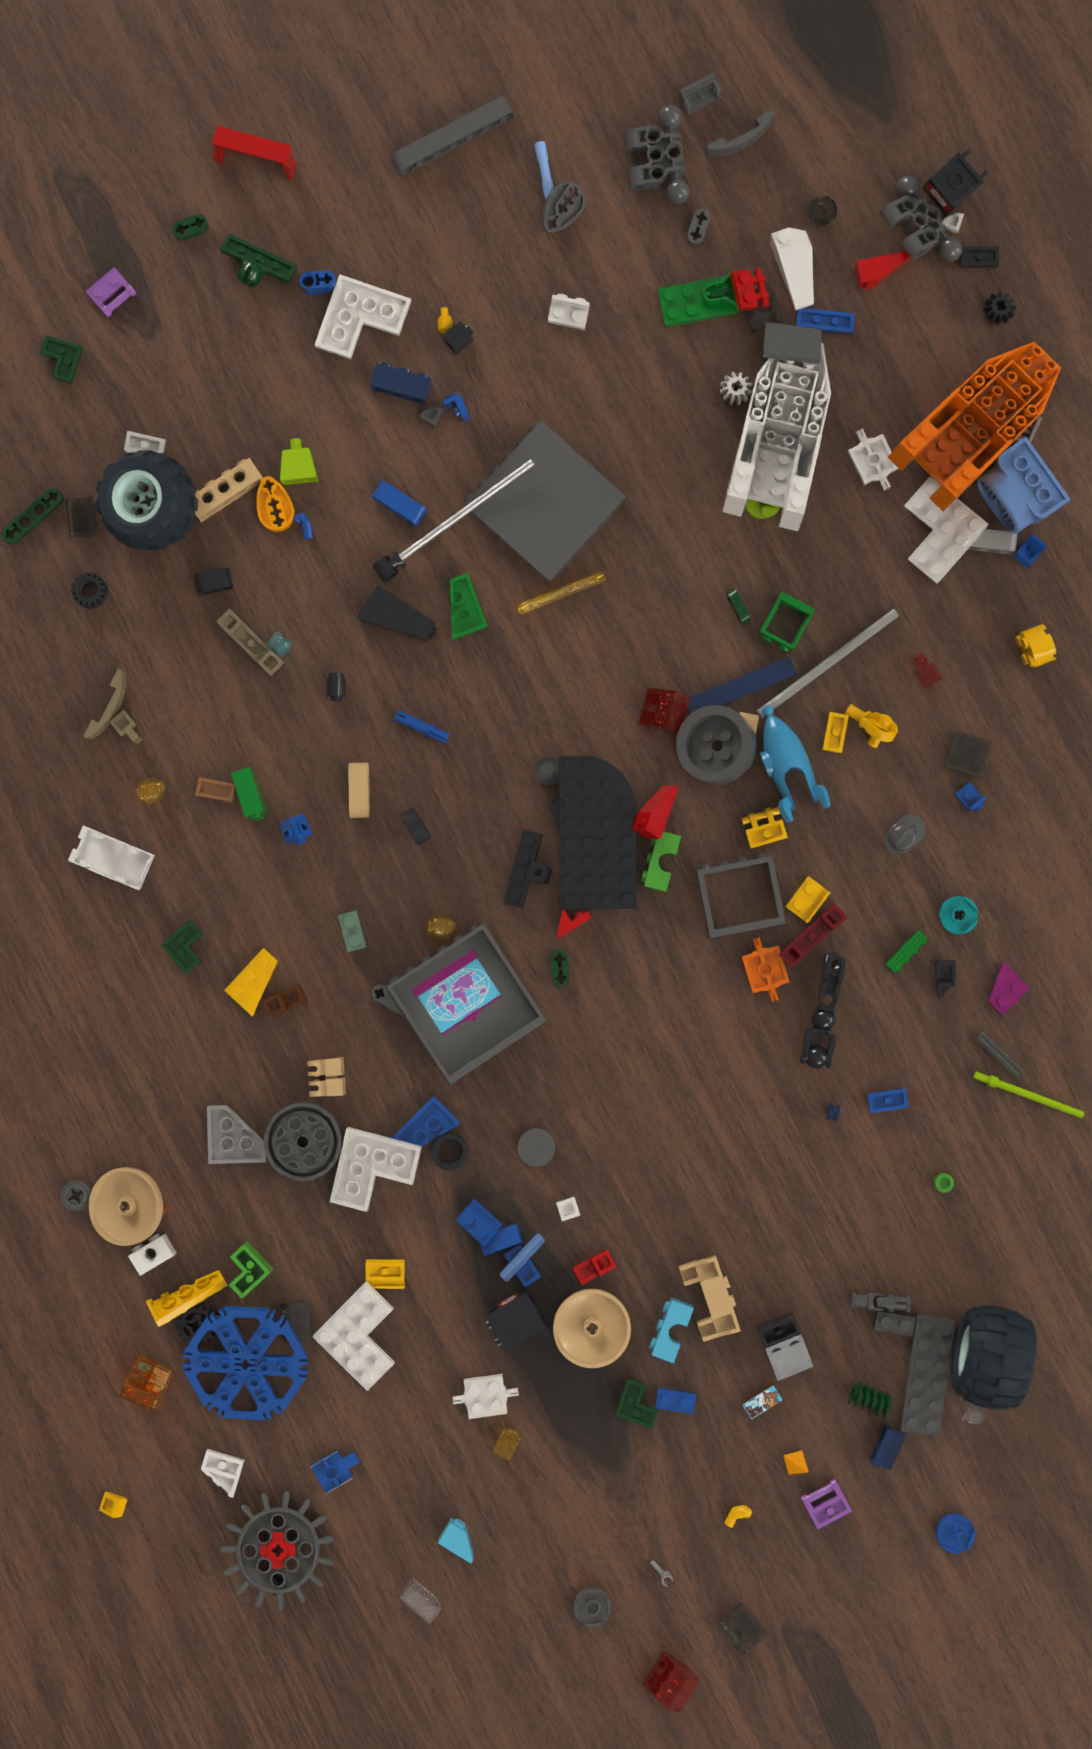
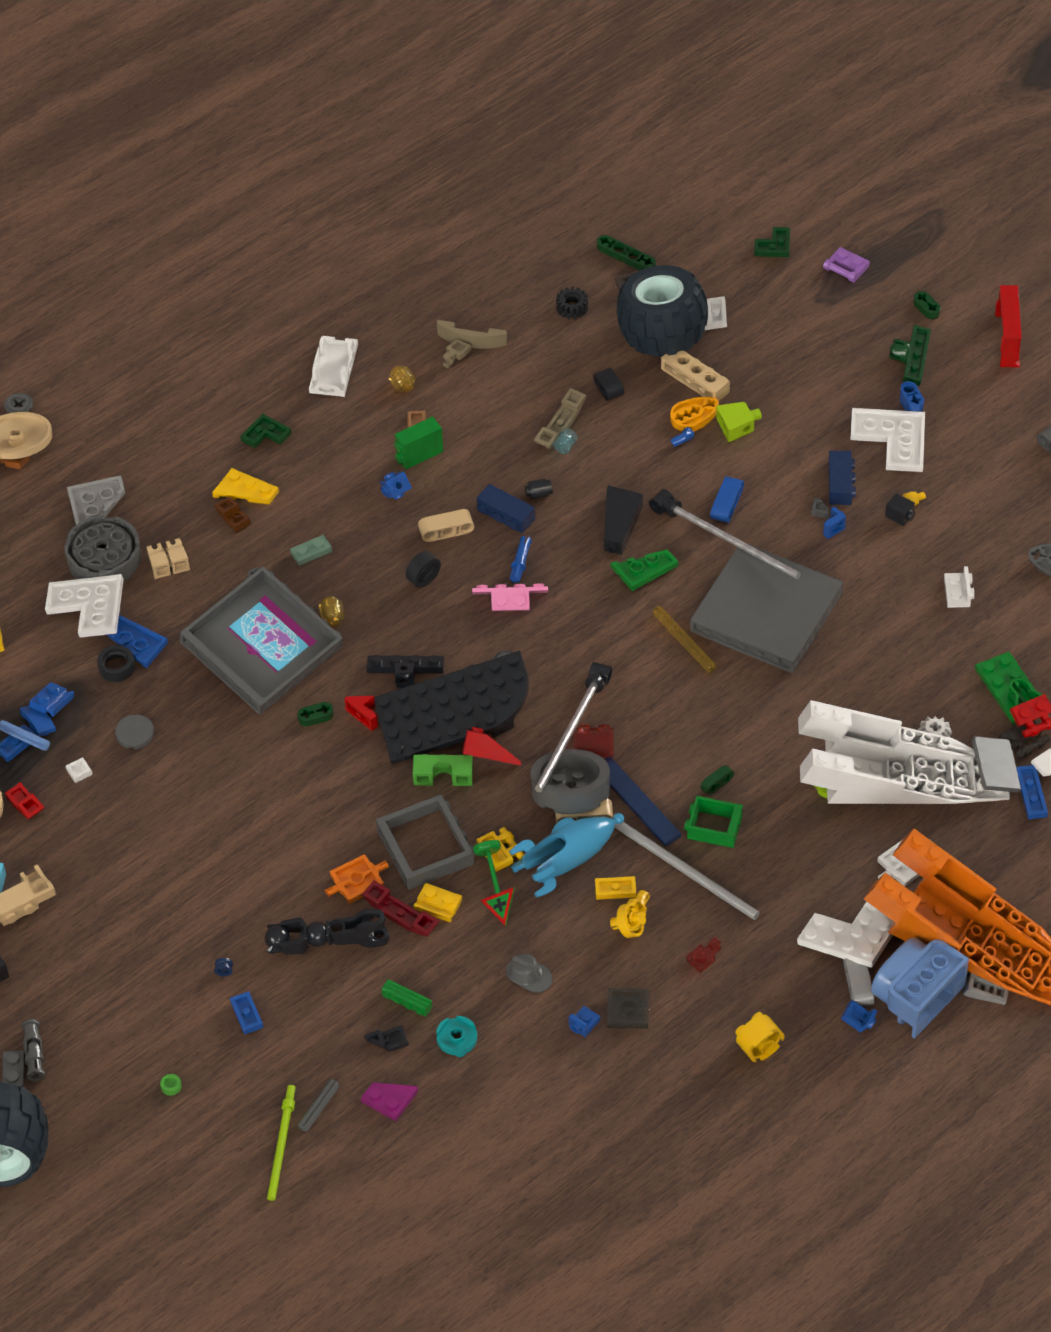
camera: 75 degrees right, 35 degrees down
none -> bright pink bracket [472,584,548,611]
none -> green piece [473,840,515,926]
none -> dark blue brick [477,484,535,534]
none -> flat silver piece [535,662,613,792]

